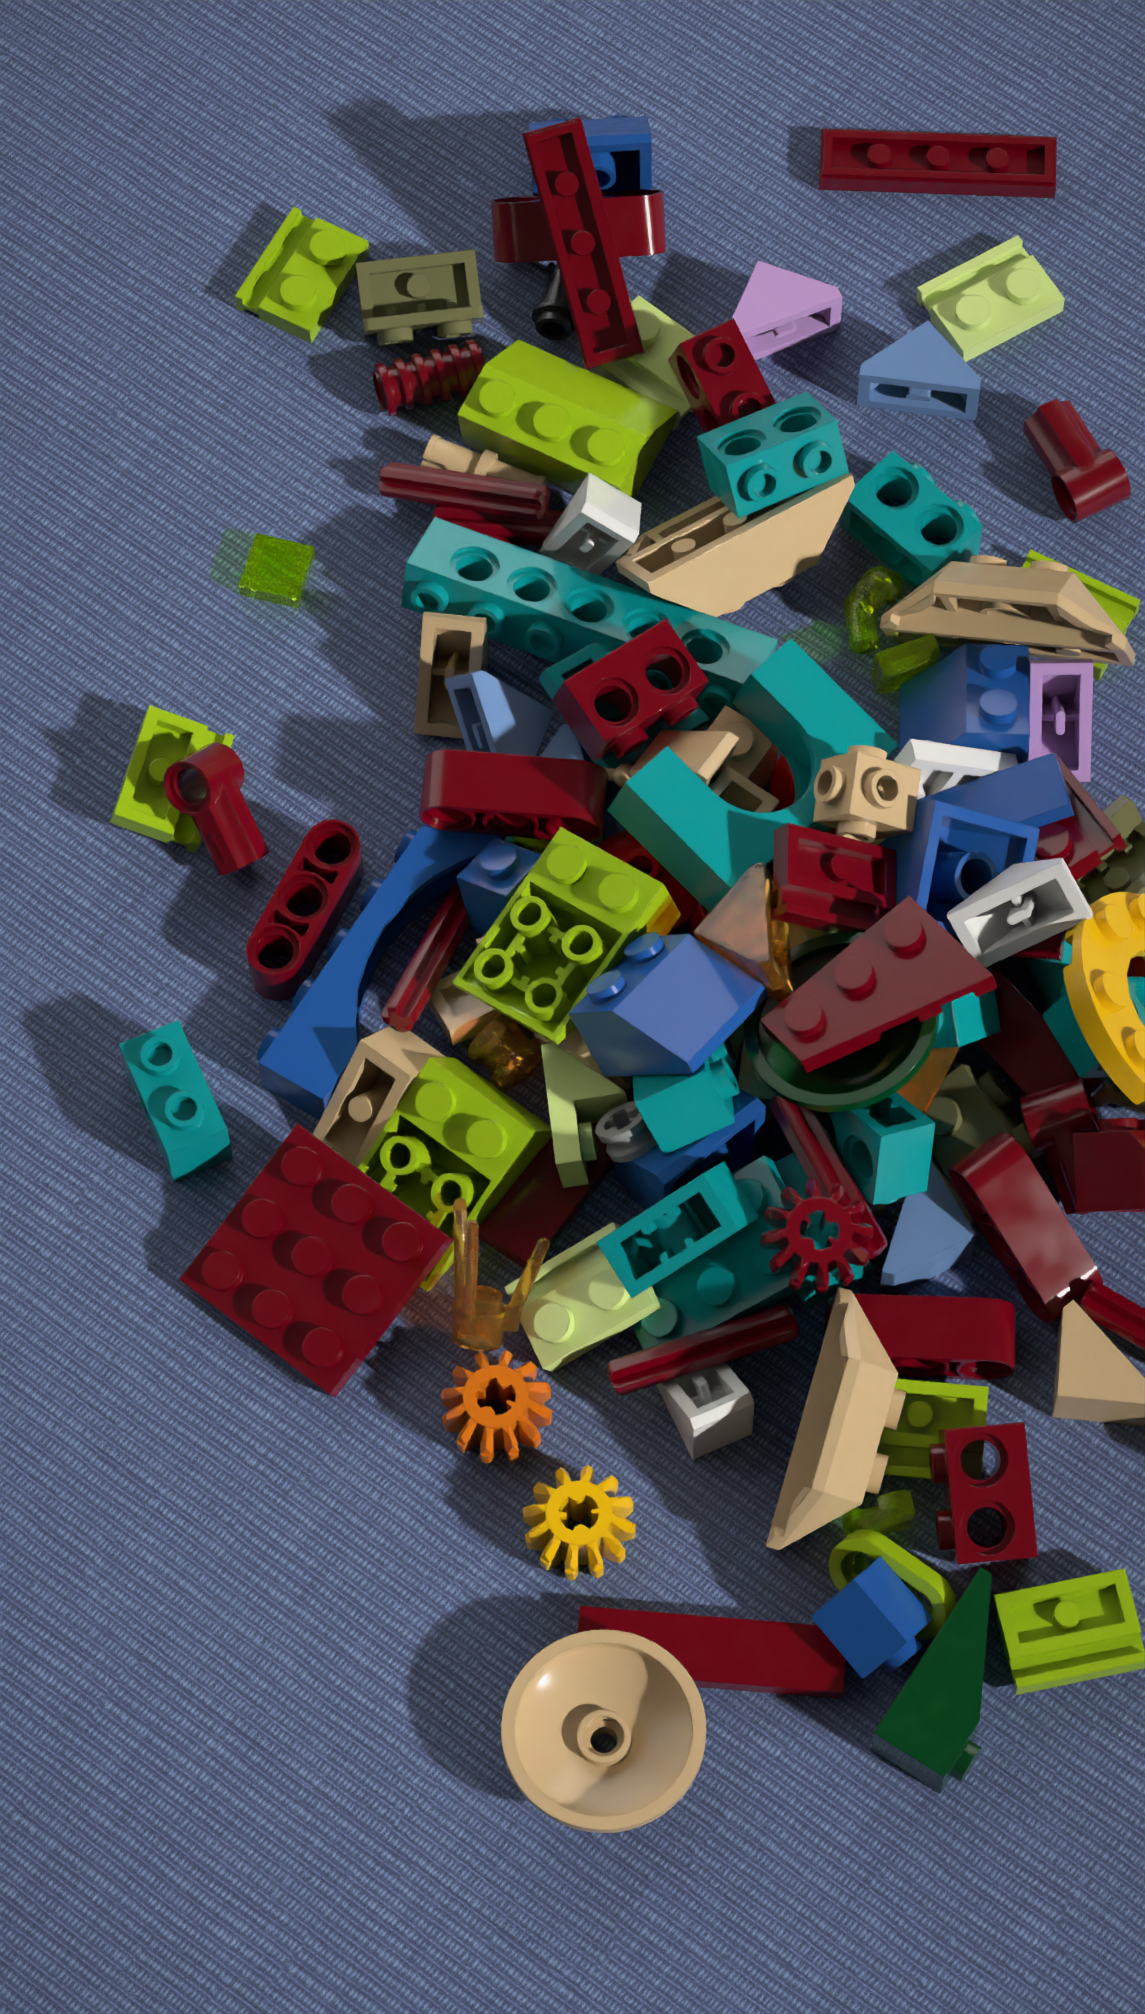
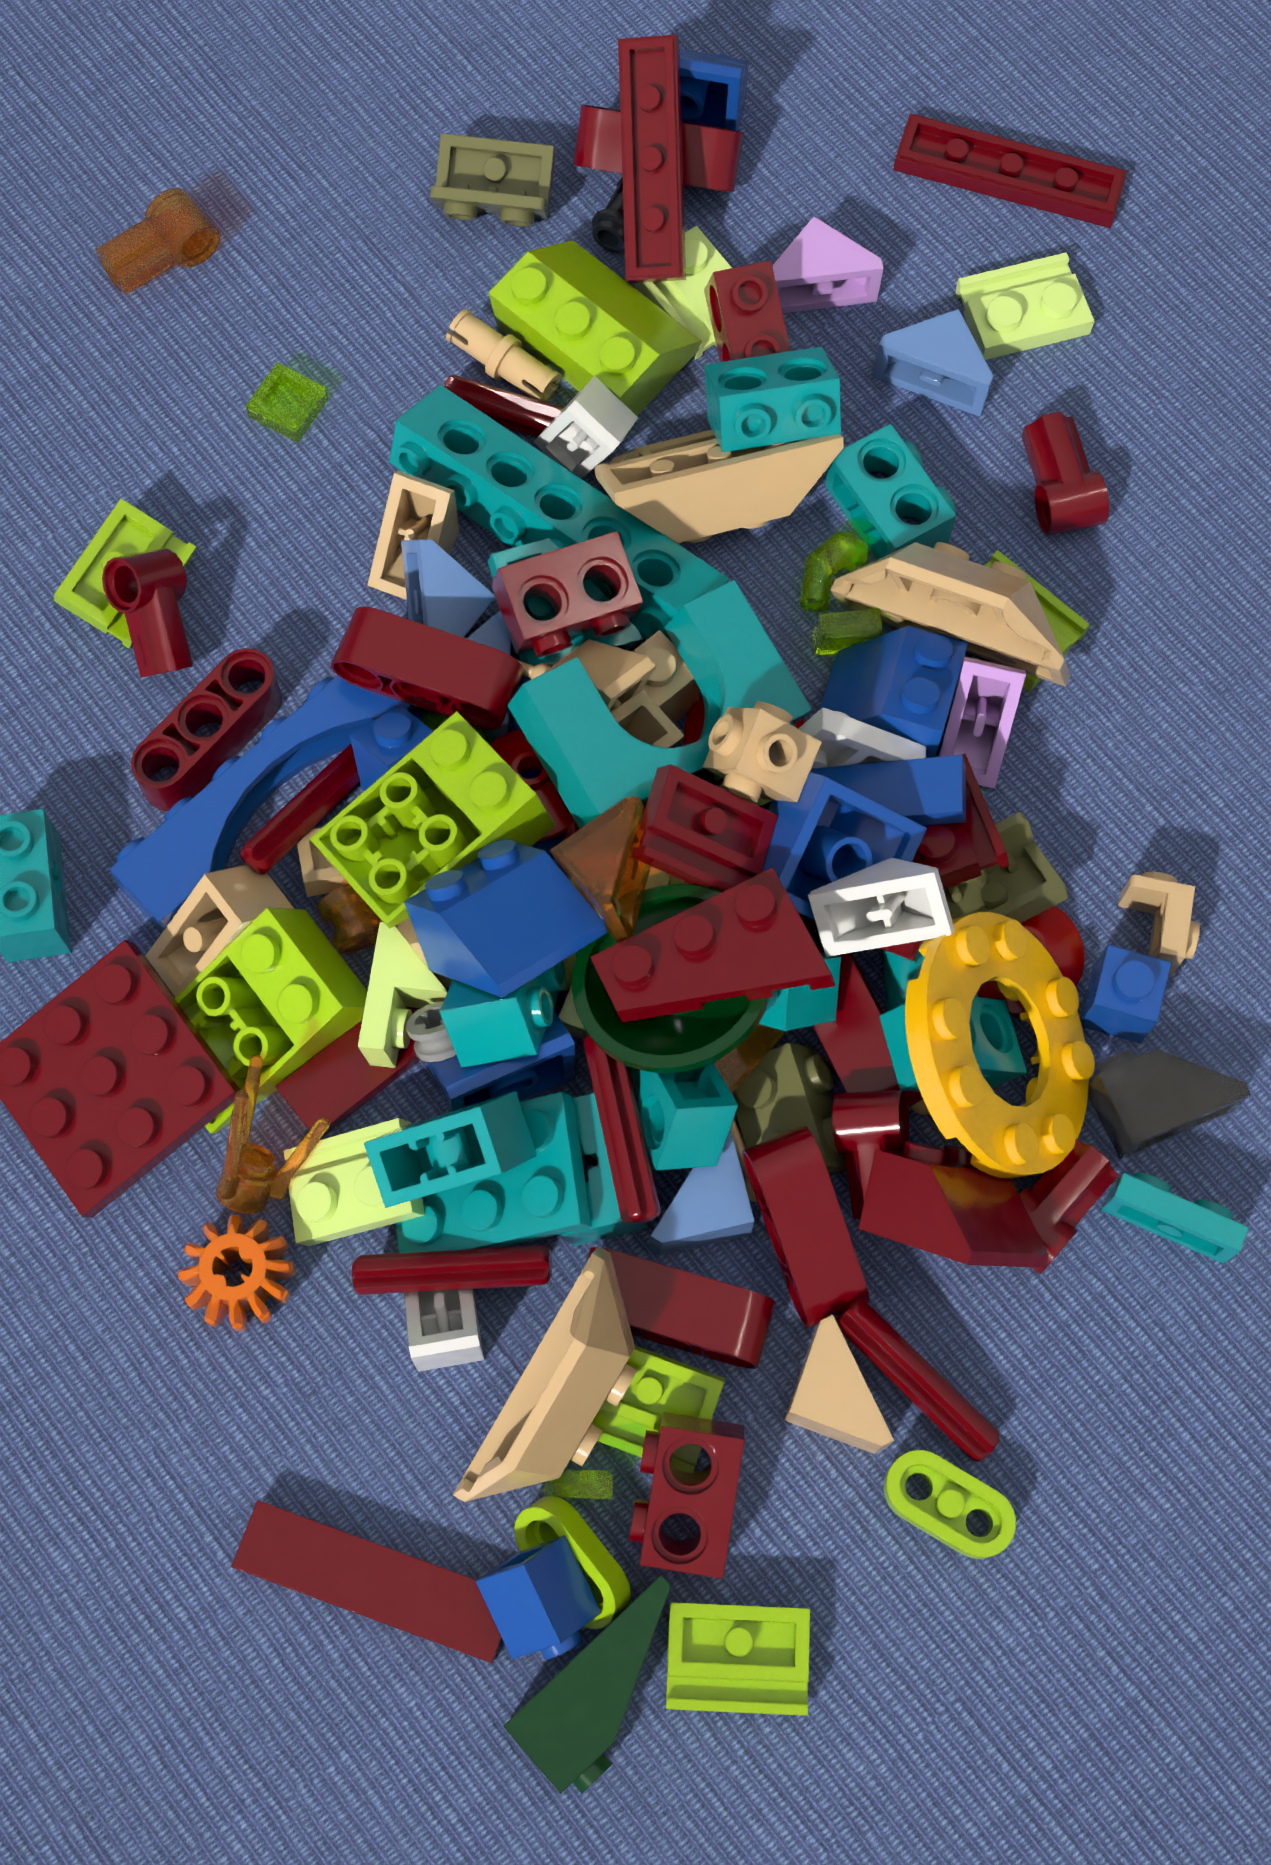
camera: 10 degrees right, 5 degrees up
lime plate [235,207,370,343] -> none
dark red piece [372,340,486,416] -> none
dark red axle [378,462,550,520] -> none
tan dish [501,1630,706,1833] -> none
yellow gear [523,1464,636,1581] -> none
dark red gear [759,1179,874,1294] -> none
none -> clear orange piece [95,188,221,295]

